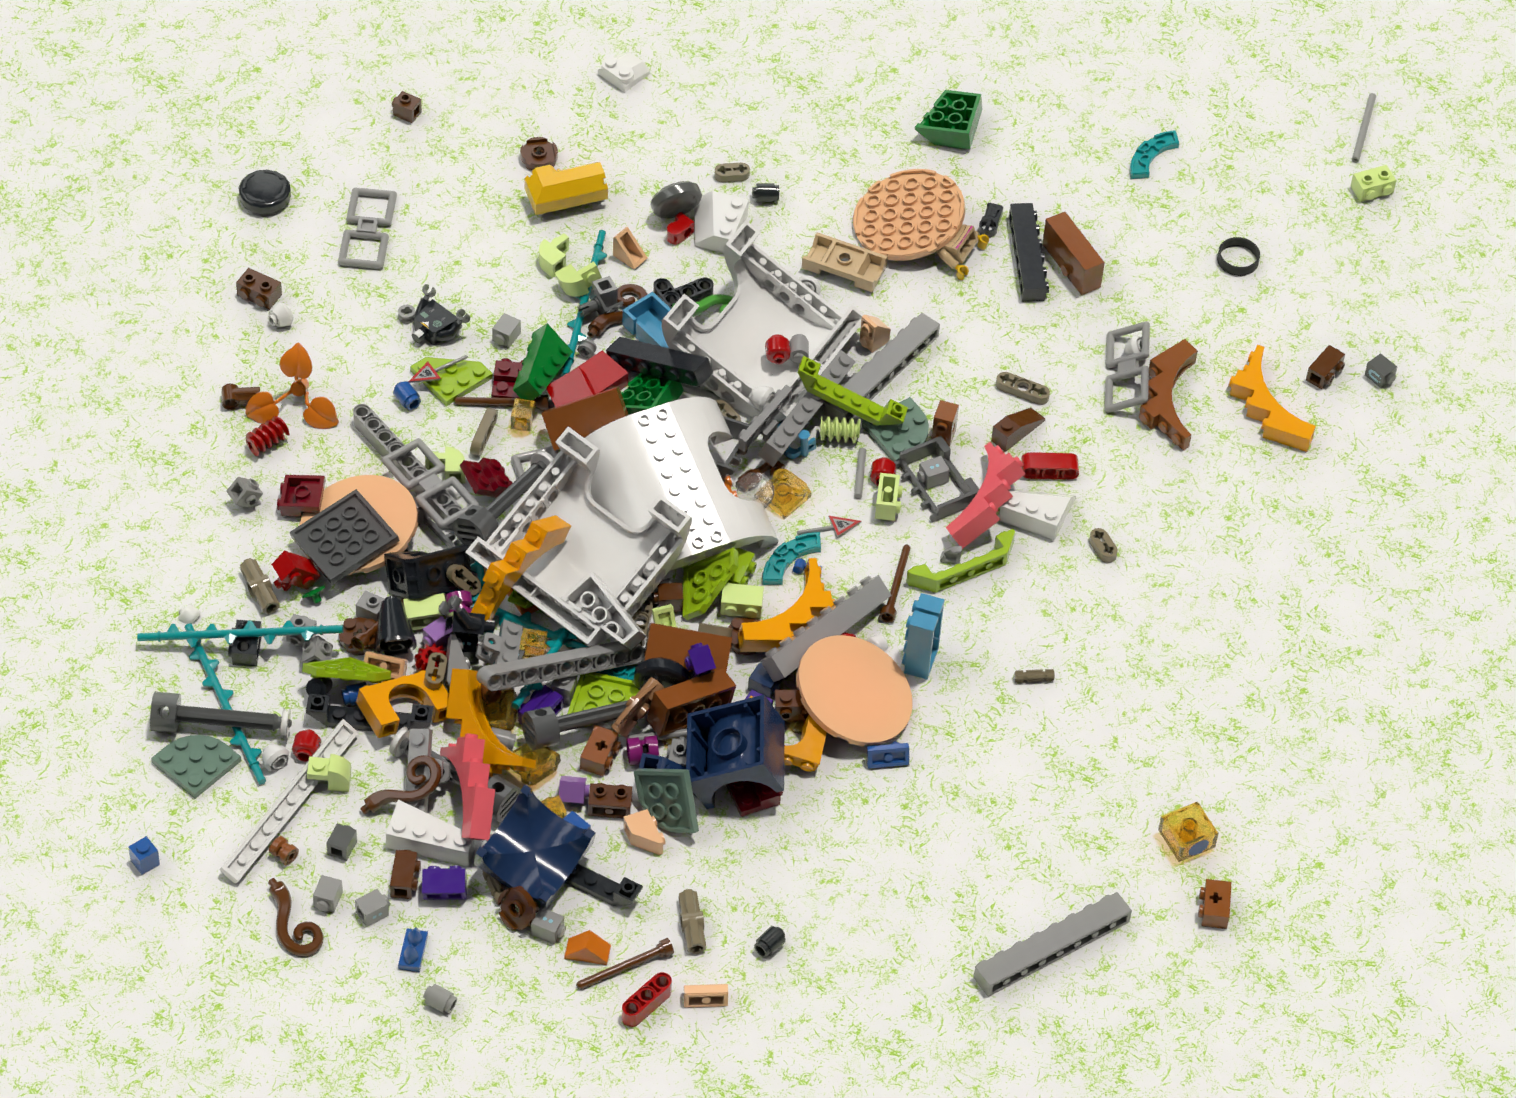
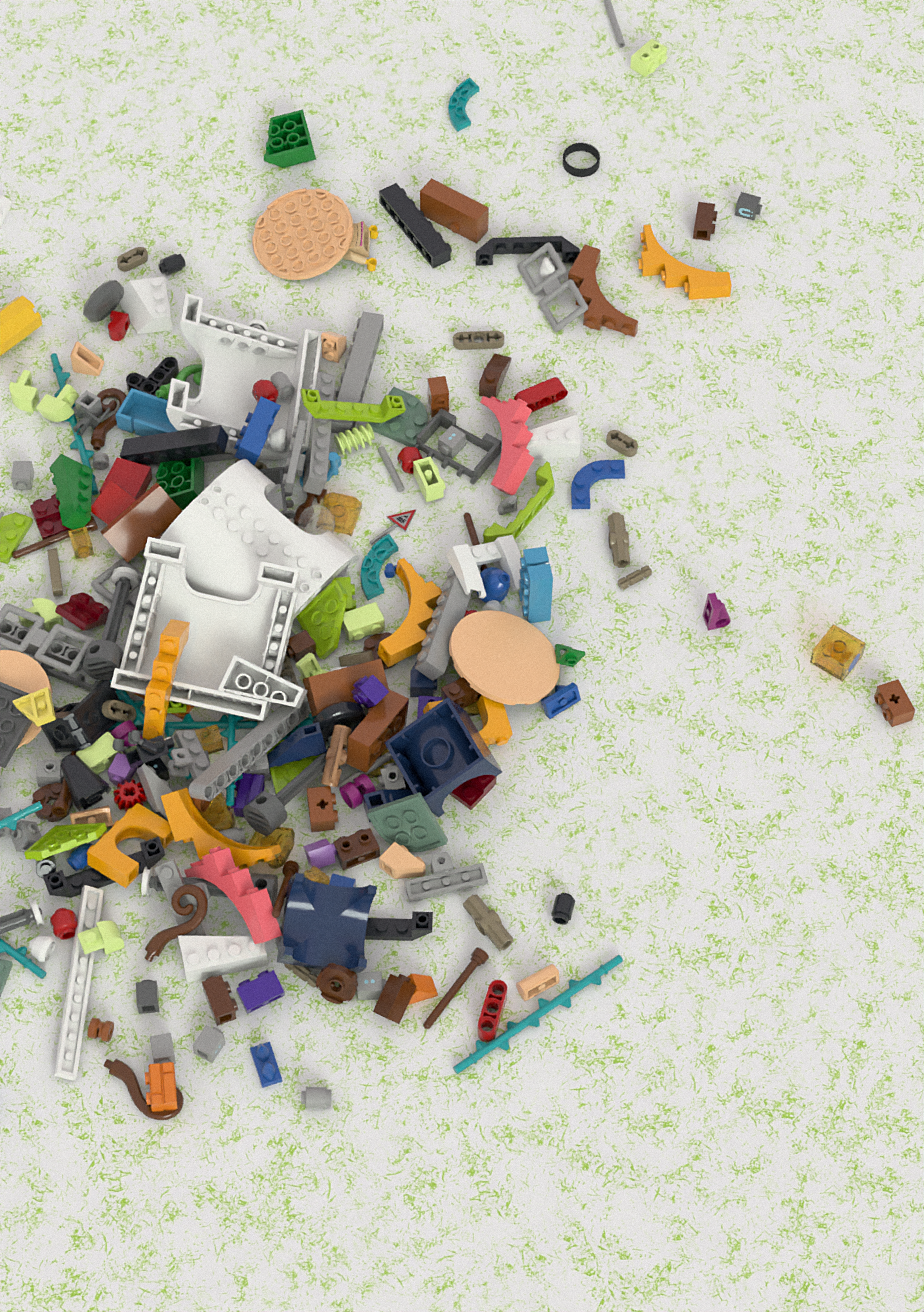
camera: 25 degrees left, 5 degrees up
dark tan beam [424,652,447,690] -> none
tan piece [802,232,887,292] -> none
light grey brick [974,892,1132,997] -> none
black piece [978,202,1003,238] -> none
none -> light yellow wing [13,687,56,727]
none -> orange brick [145,1062,177,1112]
none -> blue wedge [234,396,281,465]
none -> dark blue slope [267,722,327,768]
none -> reddish brown piece [272,860,300,918]
none -> reddish brown brick [373,974,417,1024]
none -> light grey plate [404,852,488,902]
none -> white wedge [446,535,522,598]
none -> teal plant [453,955,623,1074]
none -> black slope [476,236,580,266]
none -> blue hat [477,567,510,603]
none -> green bracket [555,644,586,667]
none -> blue plate [571,460,625,509]
none -> dark tan piece [608,513,630,568]
none -> magenta plate [702,593,731,631]

